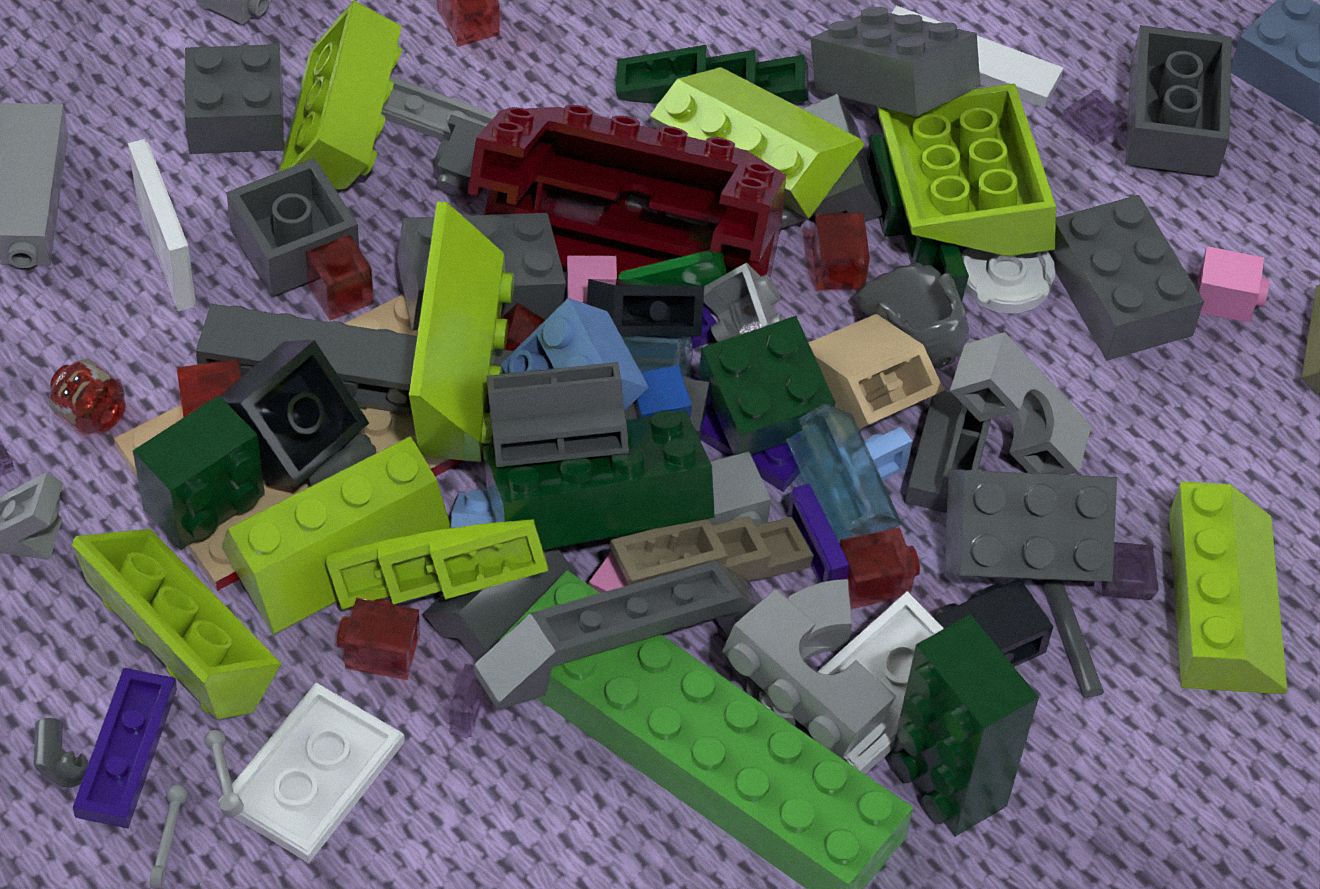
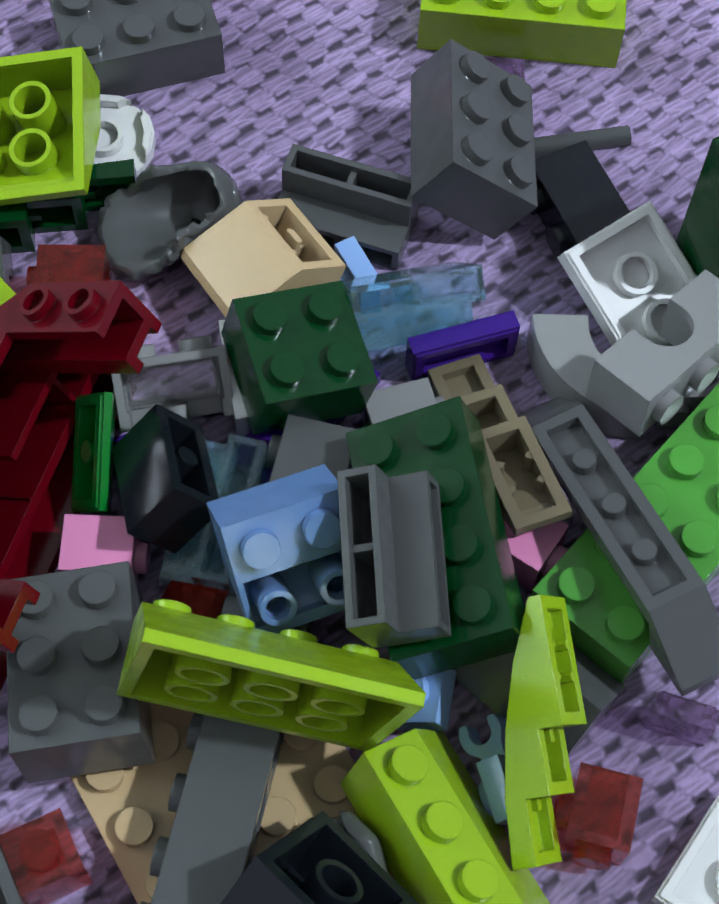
camera: 85 degrees left, 10 degrees up
blue tile [634,365,692,418] -> none
clear red brick [840,527,920,609] -> none
light grey arch [950,332,1092,475] -> none

